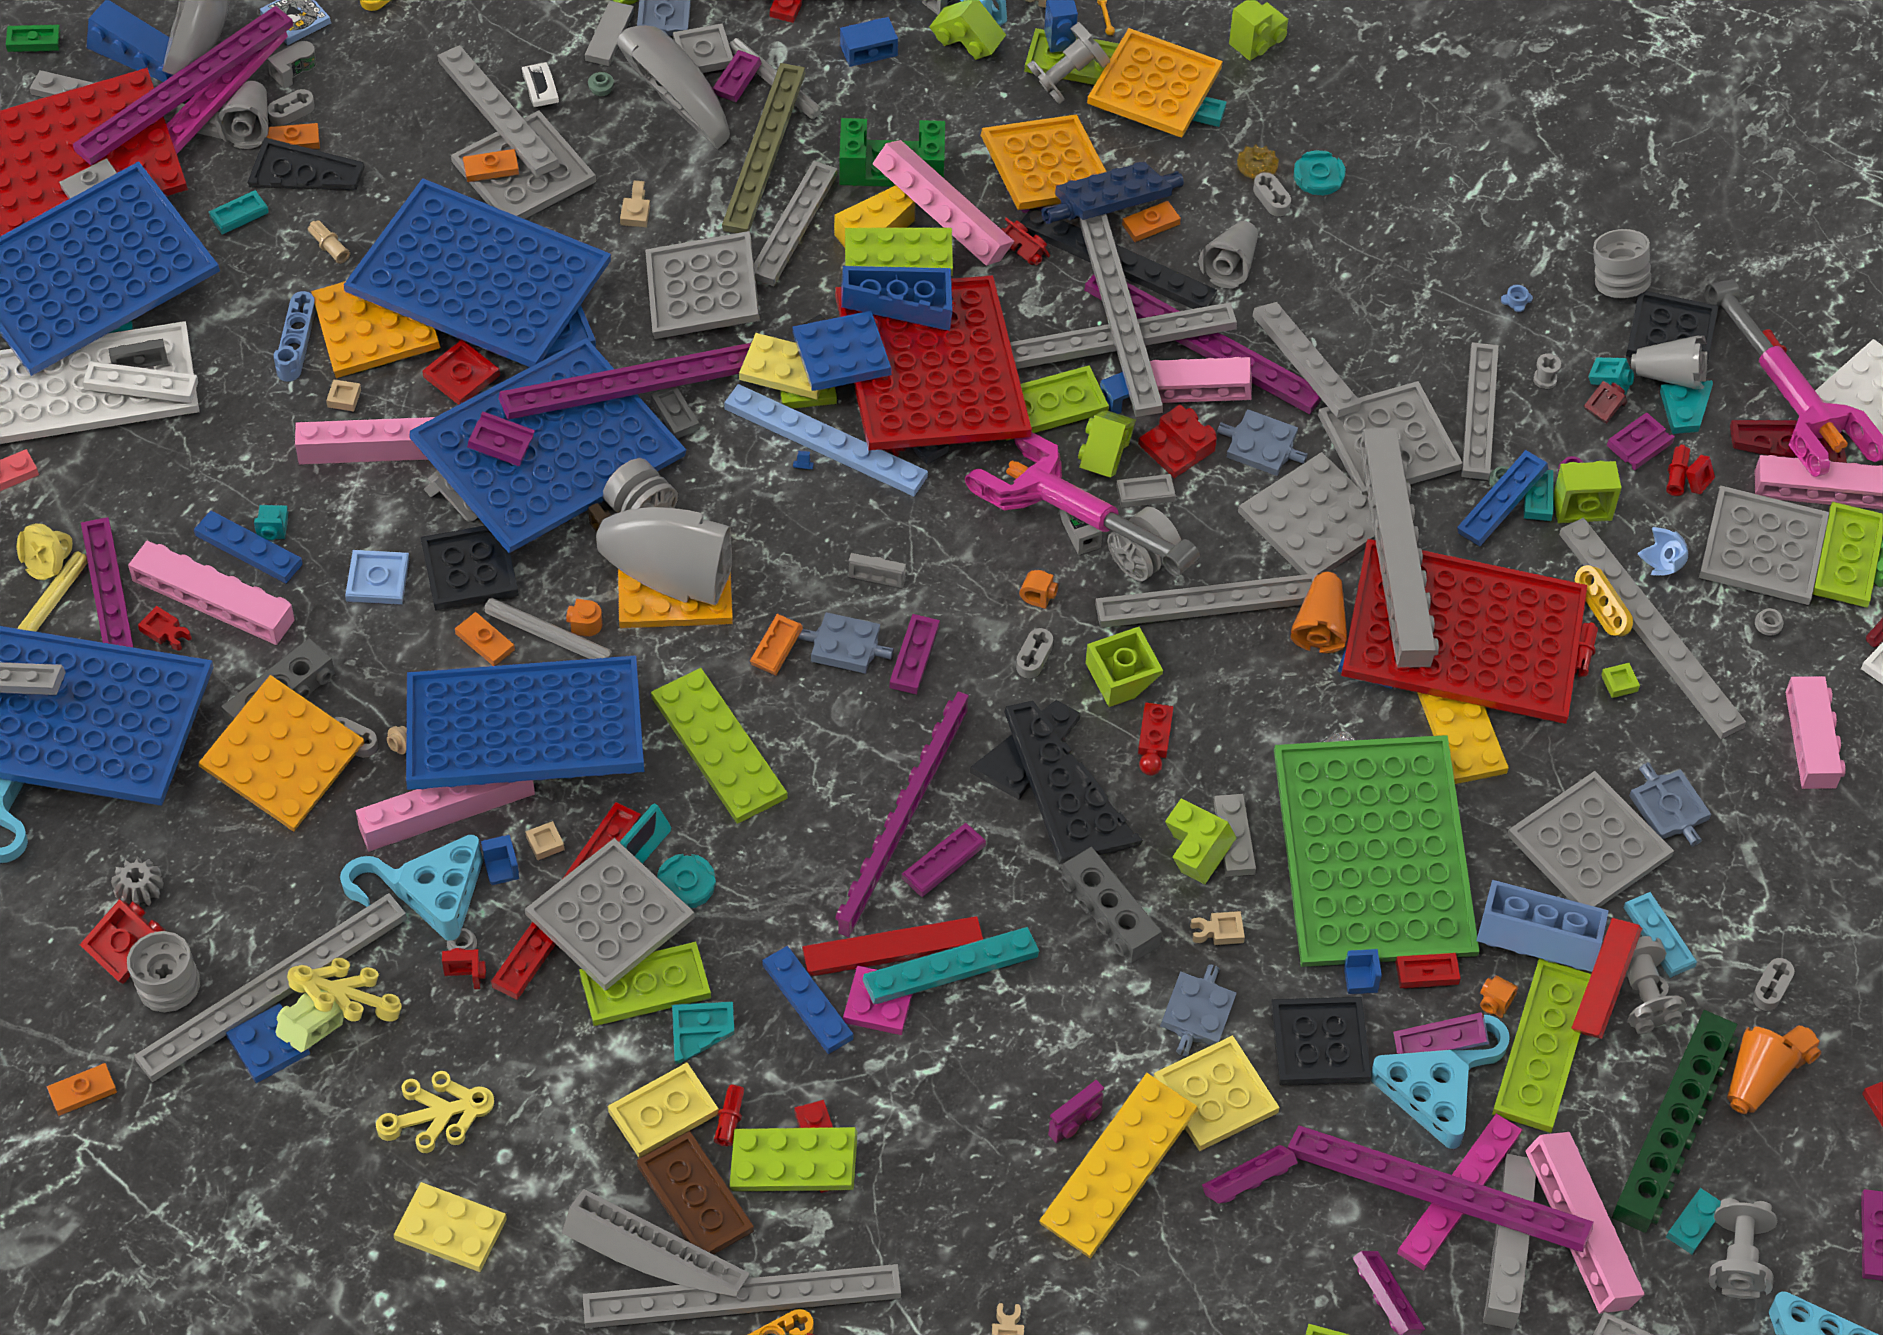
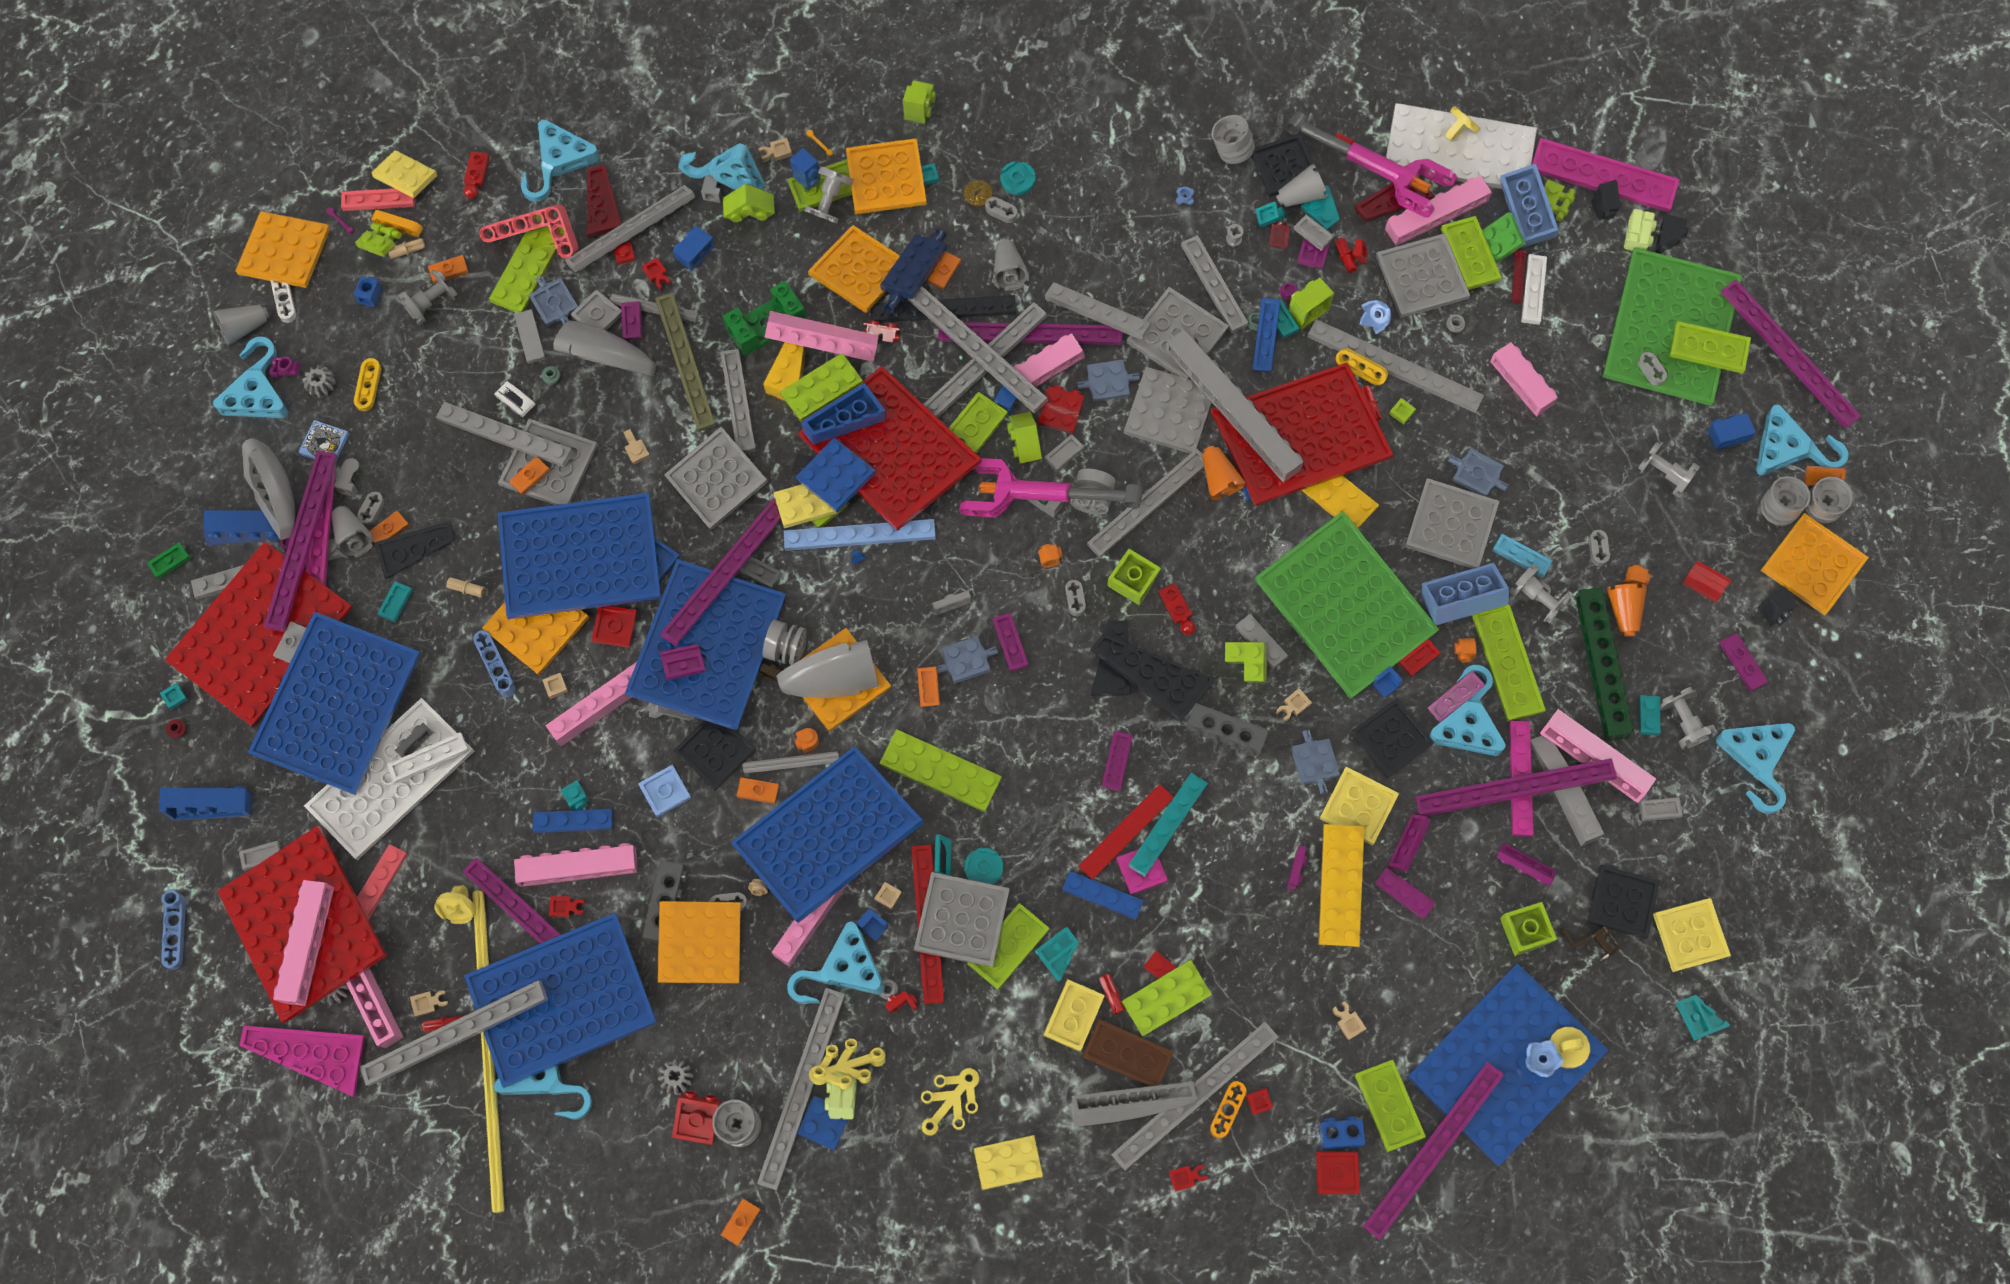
camera: 30 degrees left, 15 degrees up
magenta plate [836,691,969,937] -> none
red tile [1572,918,1643,1039] -> none
none -> red plate [642,257,671,291]
none -> light grey plate [1294,215,1334,251]
none -> magenta plate [1374,867,1436,920]

